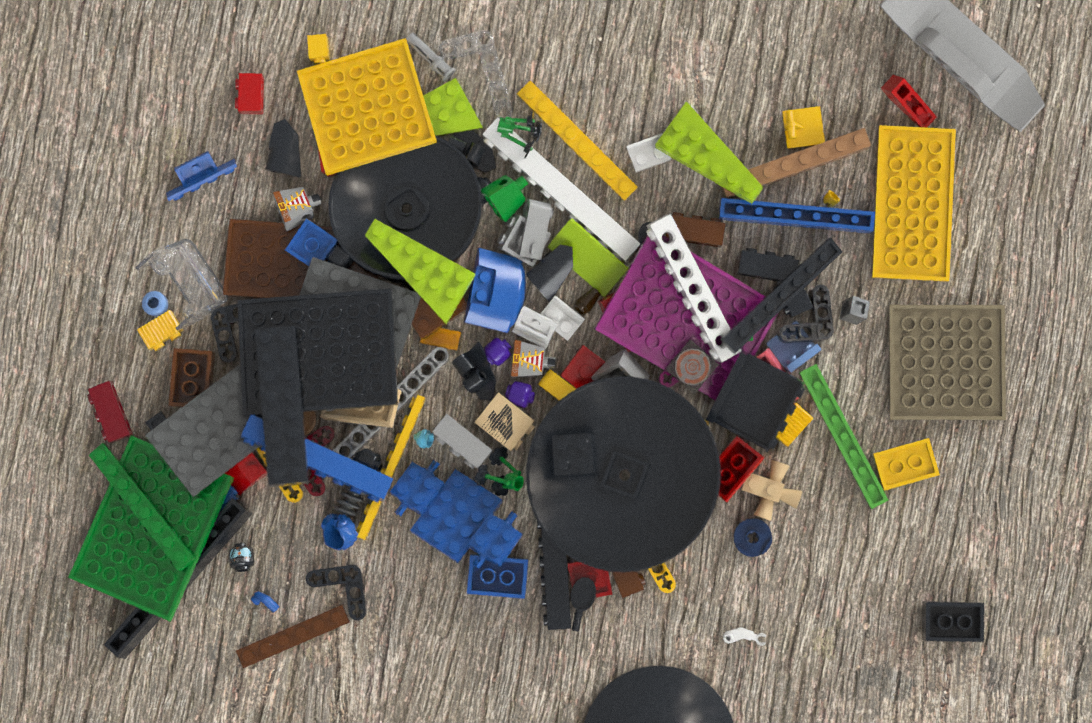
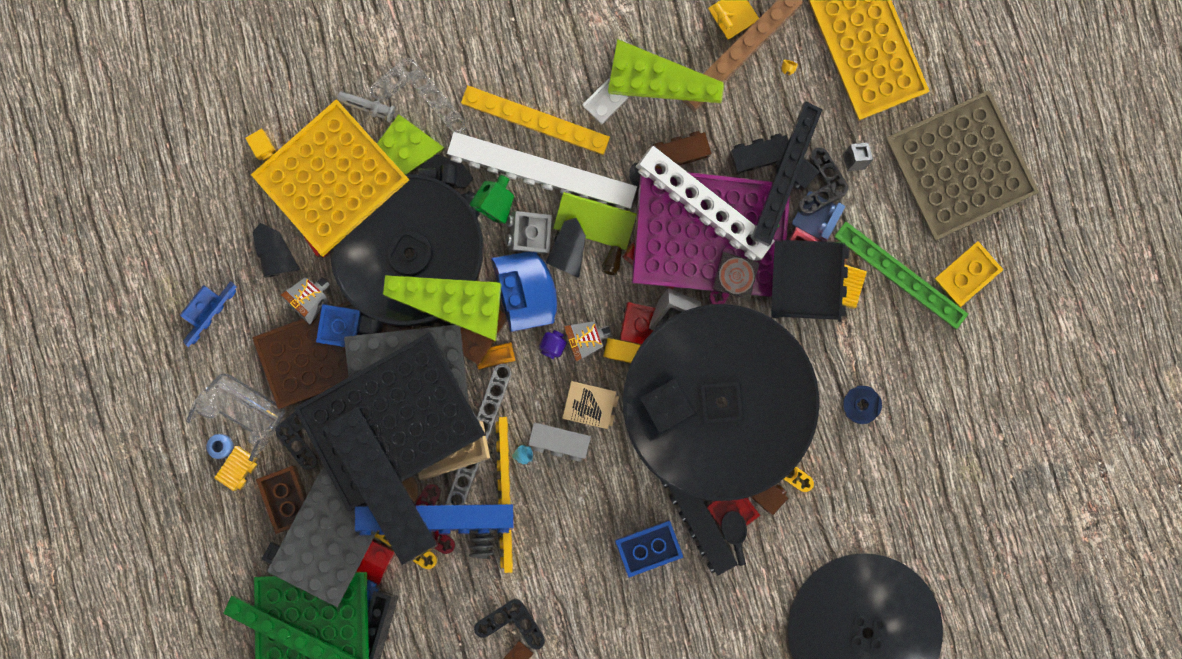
camera: 30 degrees left, 0 degrees up
dark red brick [87,381,133,443] -> none
head [229,543,254,572] -> none
red brick [235,73,264,115] -> none
blue hair [321,513,358,551] -> none
black head [353,448,383,472] -> none
blue piece [390,460,522,569] -> none
black panel [452,342,496,401] -> none
plant [475,446,524,496] -> none
plant [497,111,542,159] -> none
dark purple head [505,381,535,408] -> none
white plate [512,306,558,349] -> none
light grey door [519,199,553,260] -> none
white plate [541,296,585,341] -> none
blue brick [718,198,875,234] -> none
red slope [718,436,764,502] -> none
white arm [723,627,766,646] -> none
tan brick [741,460,802,521] -> none
black brick [922,601,984,642] -> none

